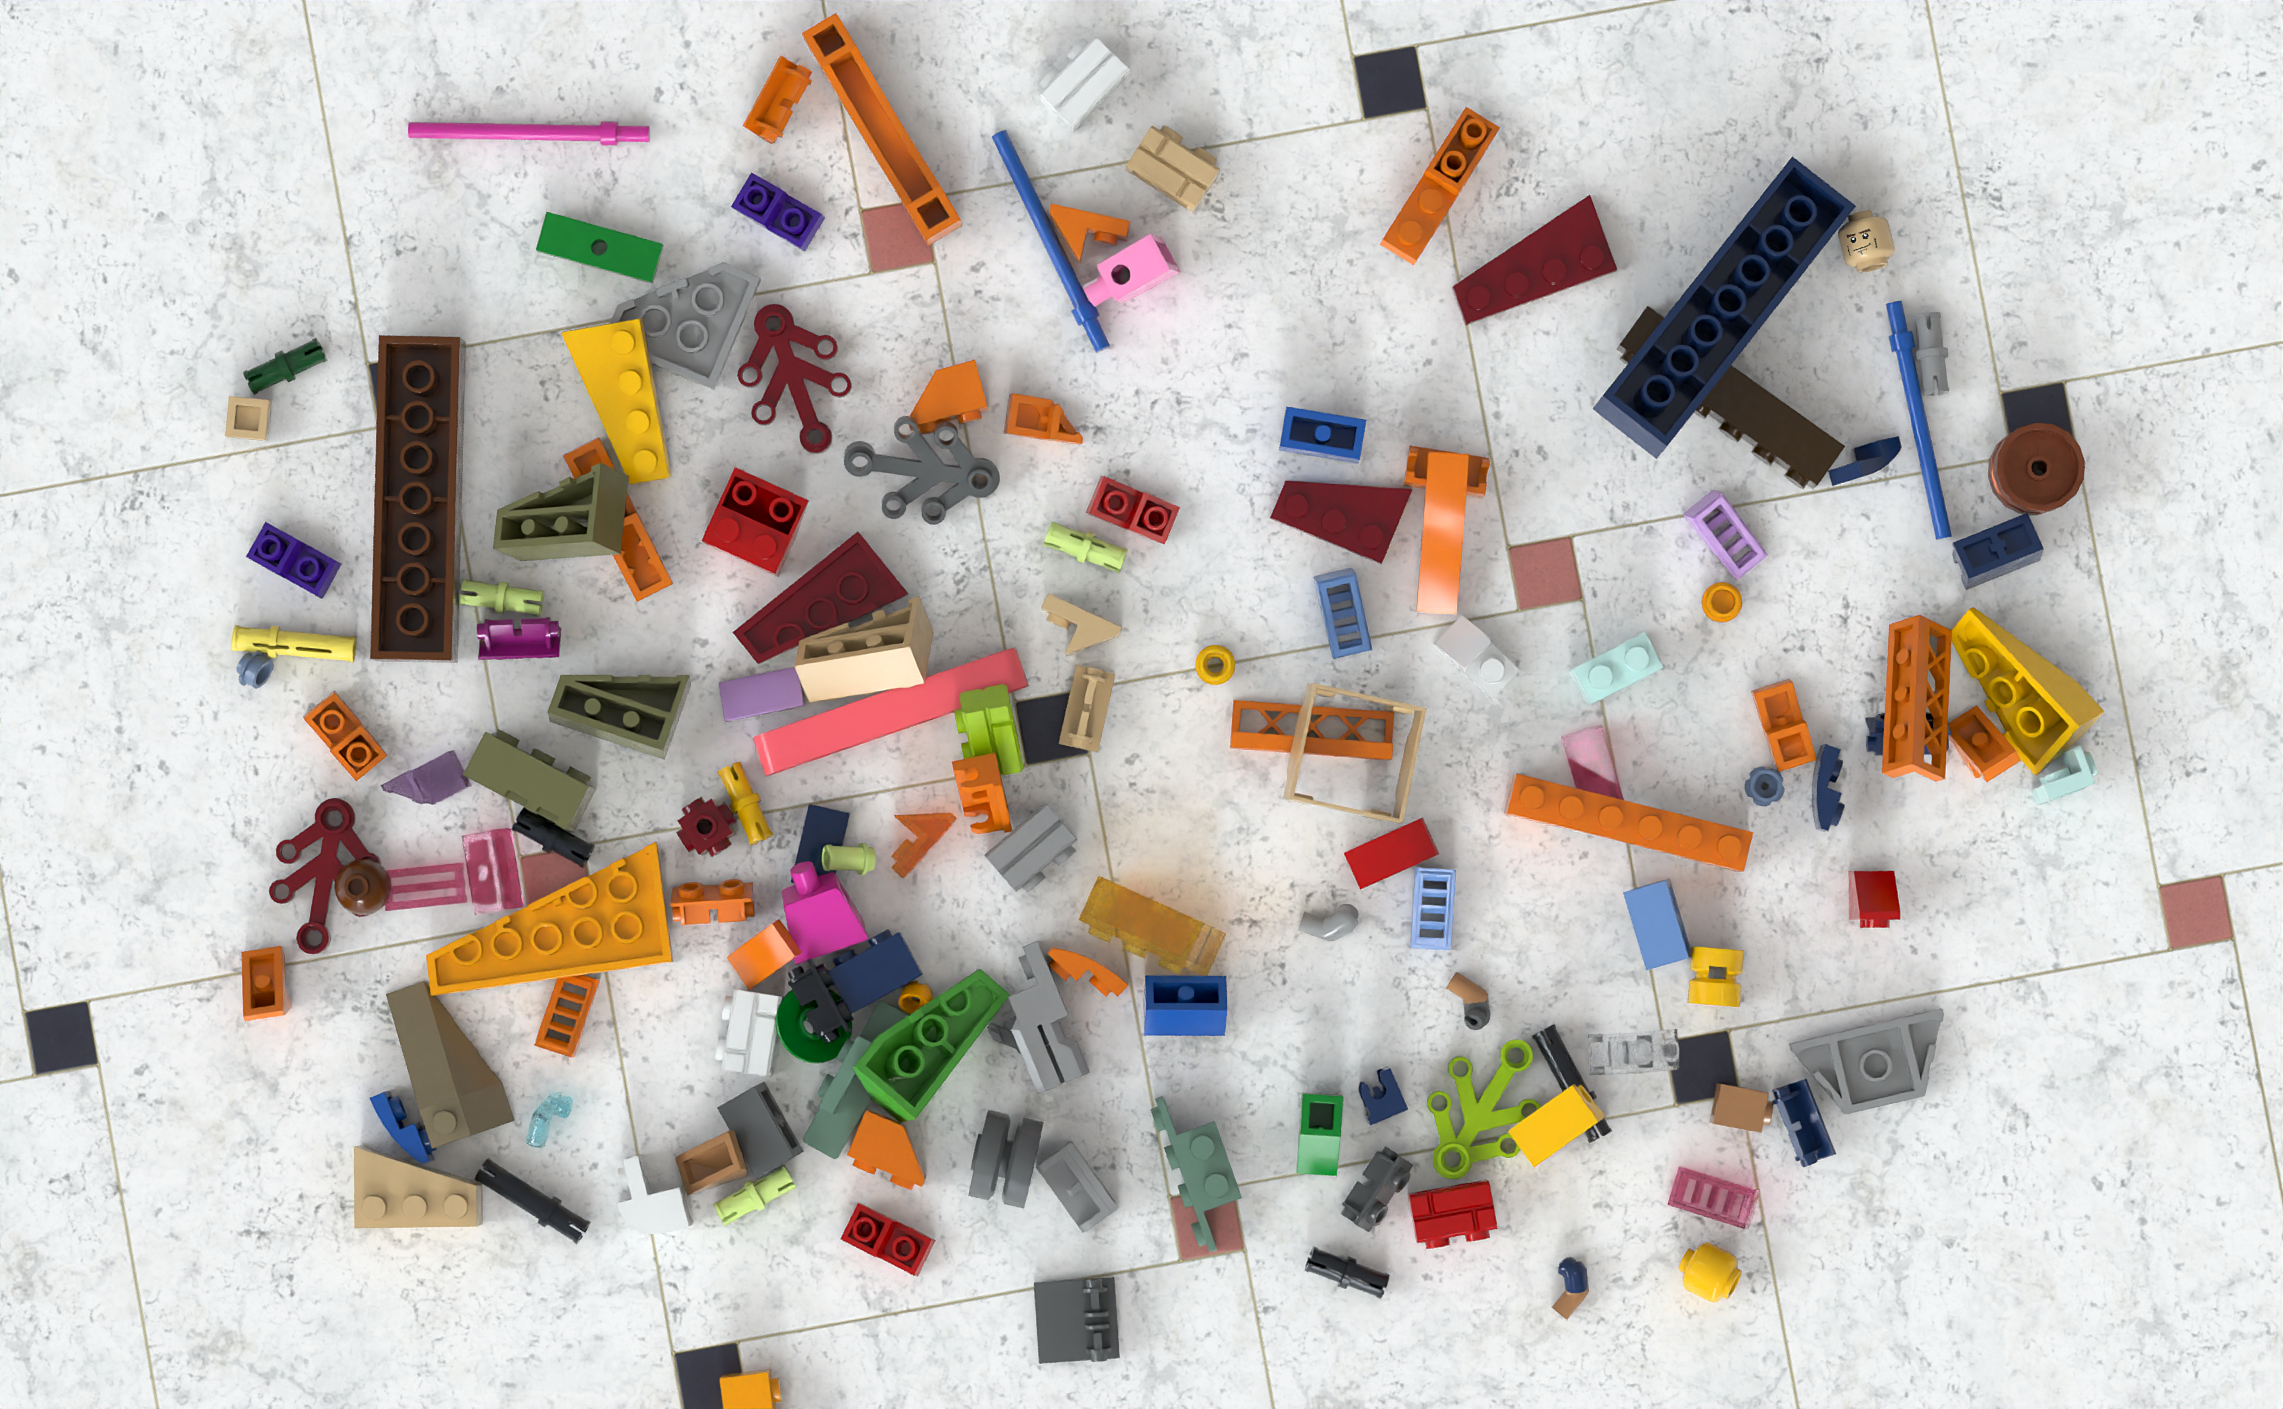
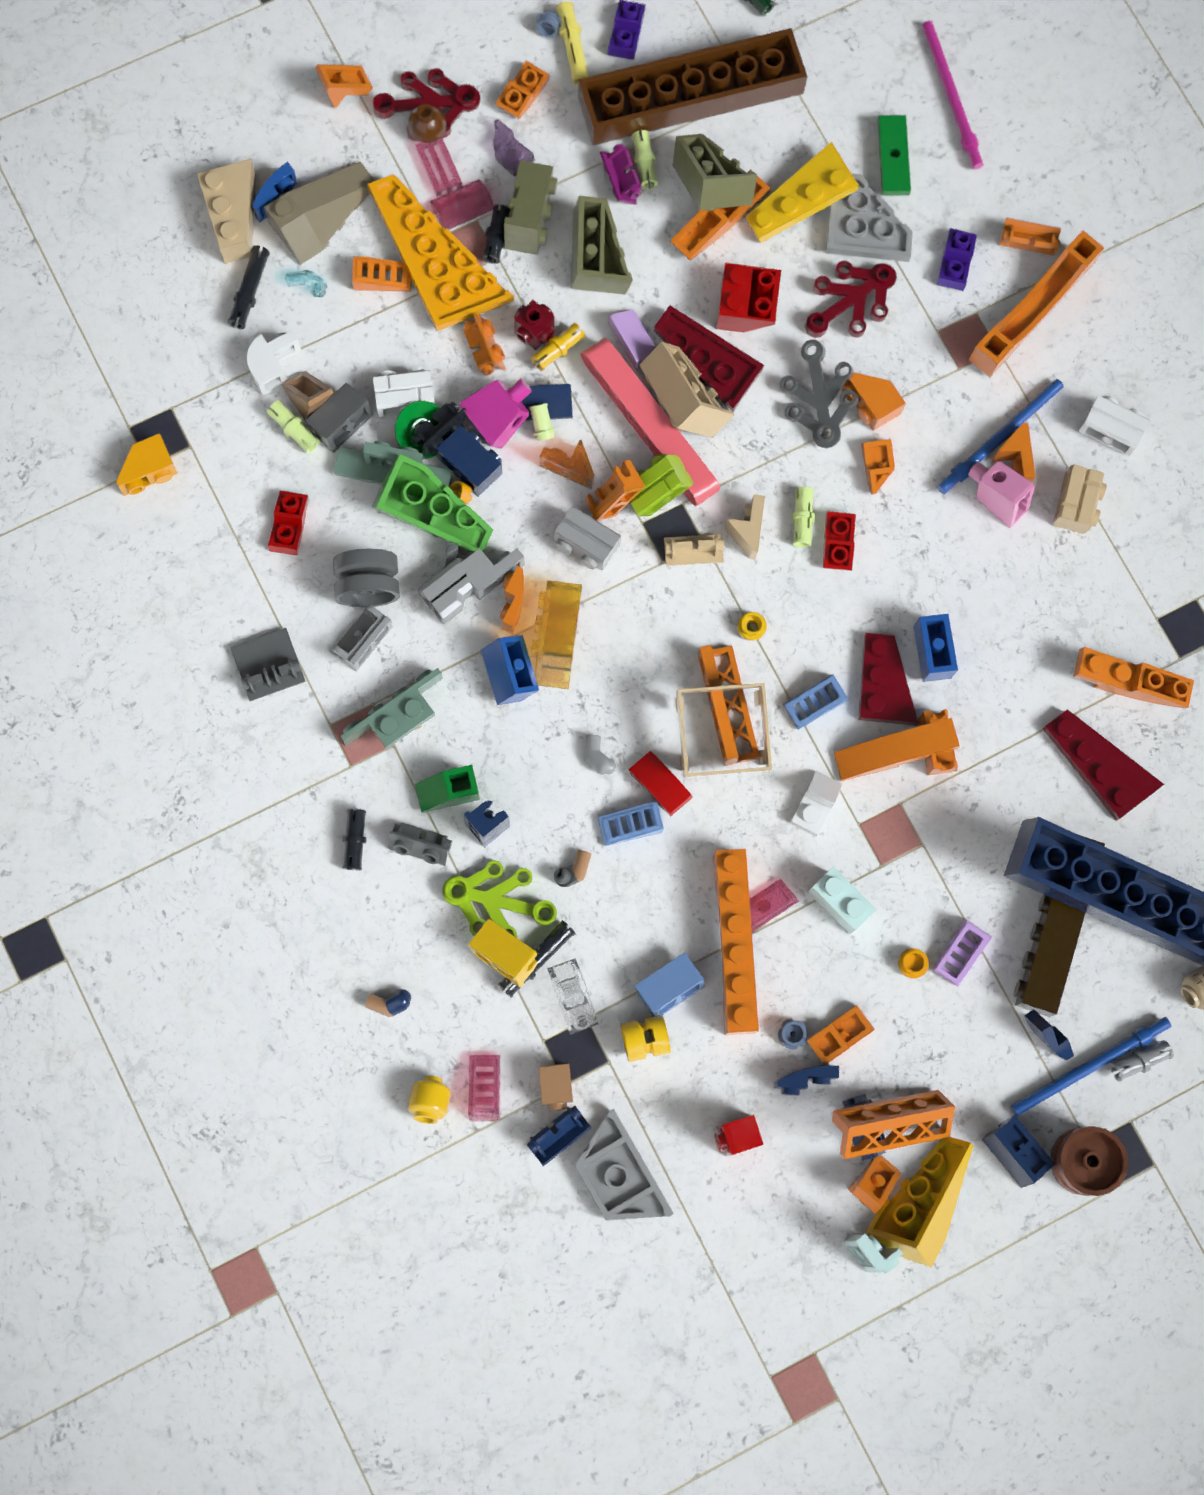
camera: 65 degrees right, 10 degrees down
orange slope [727,919,802,991] -> none
orange slope [847,1109,926,1190] -> none
red brick [1407,1179,1498,1249] -> none

